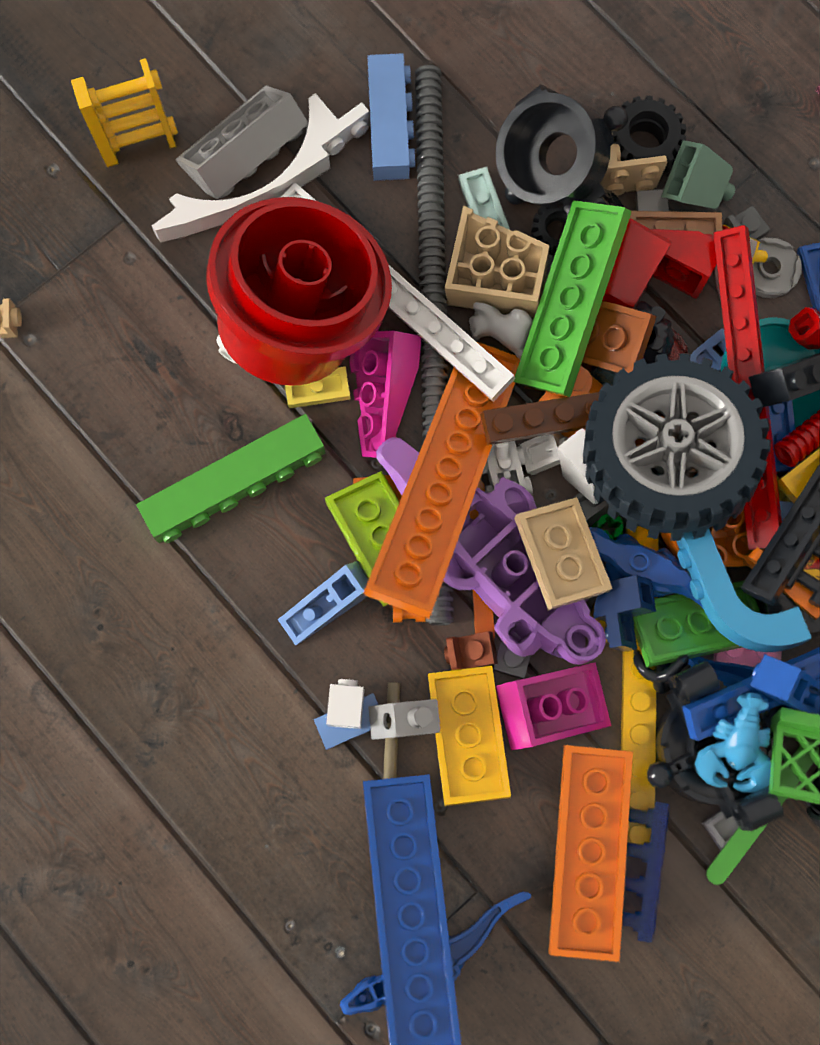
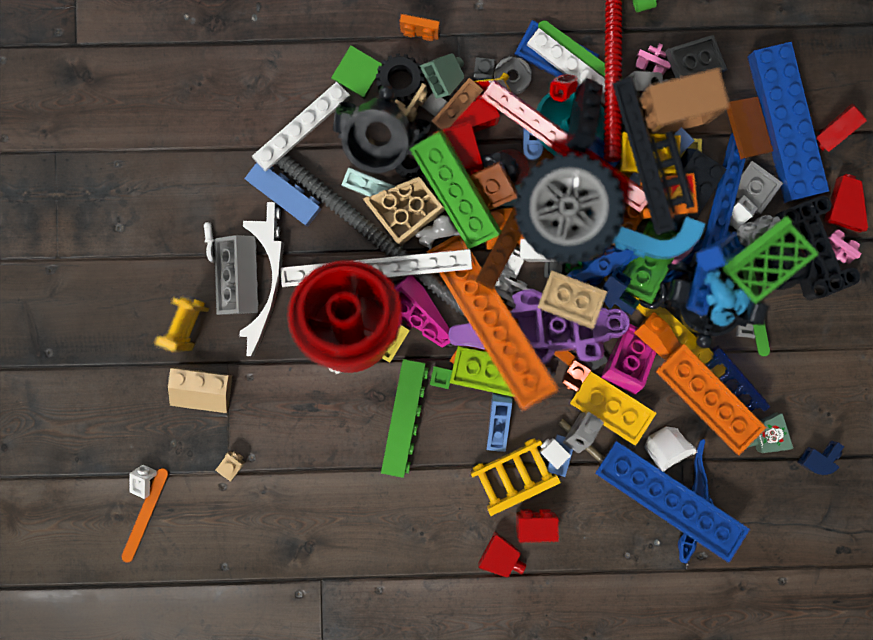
camera: 45 degrees left, 10 degrees up
none -> tan slope [168,368,233,413]
none -> white piece [204,222,215,263]
none -> white plate [252,82,350,172]
none -> bright green tile [331,46,382,98]
none -> orange plate [400,14,440,41]
none -> bright green plate [430,366,452,389]
none -> yellow fence [470,438,561,516]
none -> red torso [478,532,527,577]
none -> red brick [516,509,559,542]
none -> orange slope [634,312,681,361]
none -> white slope [644,426,697,471]
none -> black piece [667,251,698,284]
none -> sand green torso [747,412,794,453]

